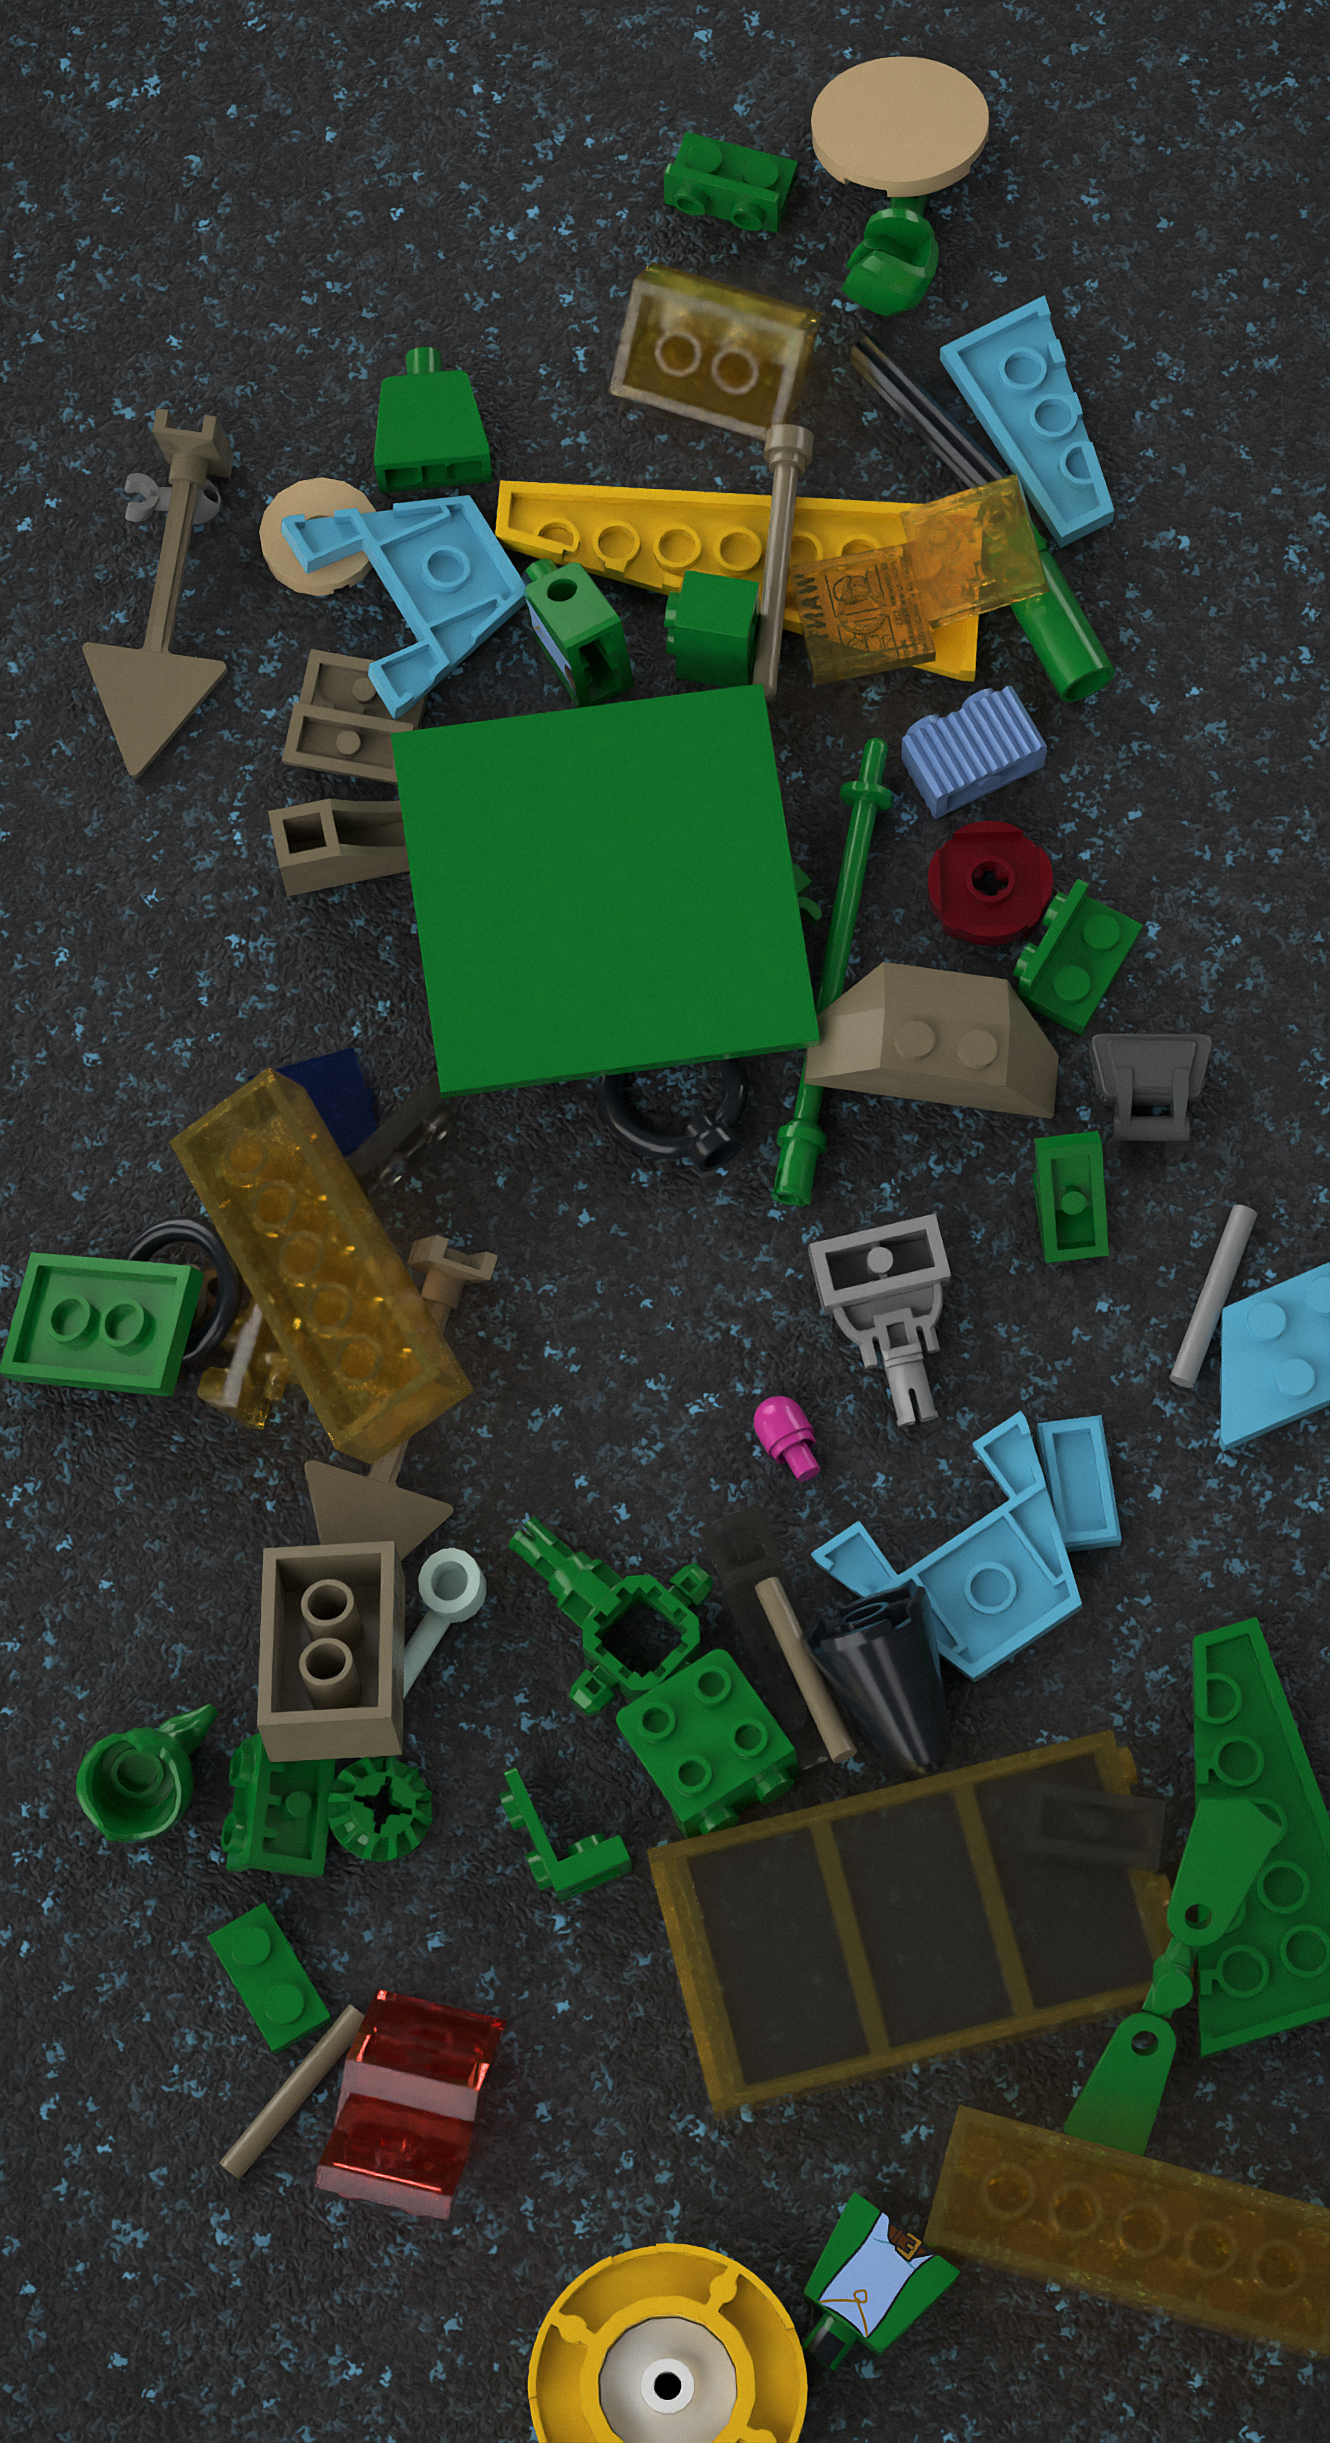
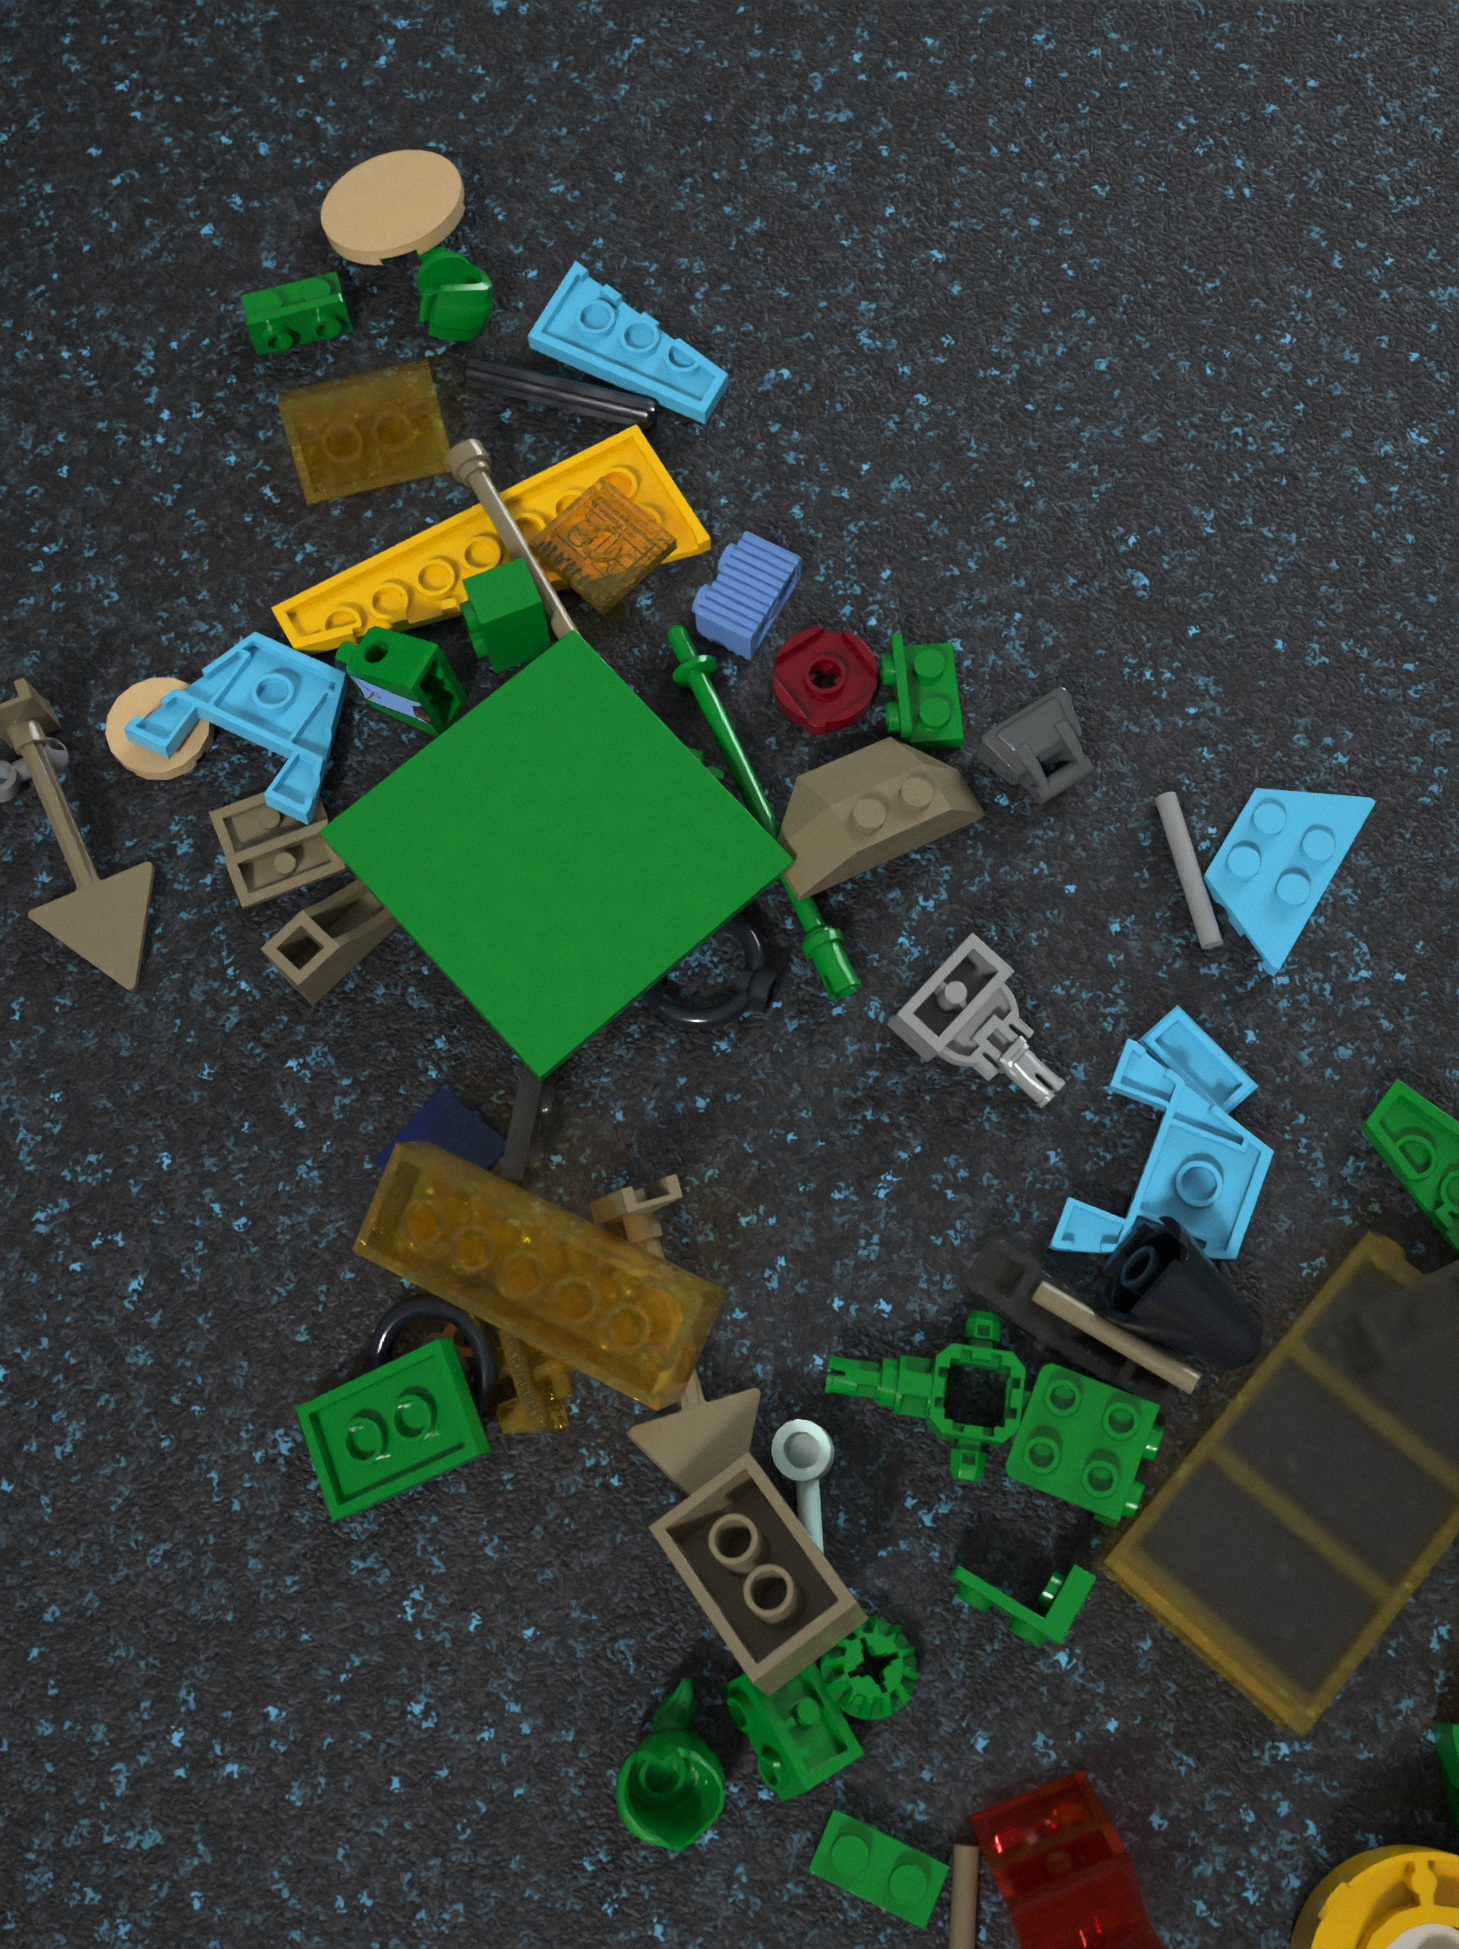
camera: 35 degrees left, 0 degrees up
green torso [374,347,493,493] -> none
dark pink cylinder [753,1396,821,1482] -> none
clear yellow tile [899,474,1050,629] -> none
green piece [984,518,1116,703] -> none
green slope [1032,1131,1109,1263] -> none

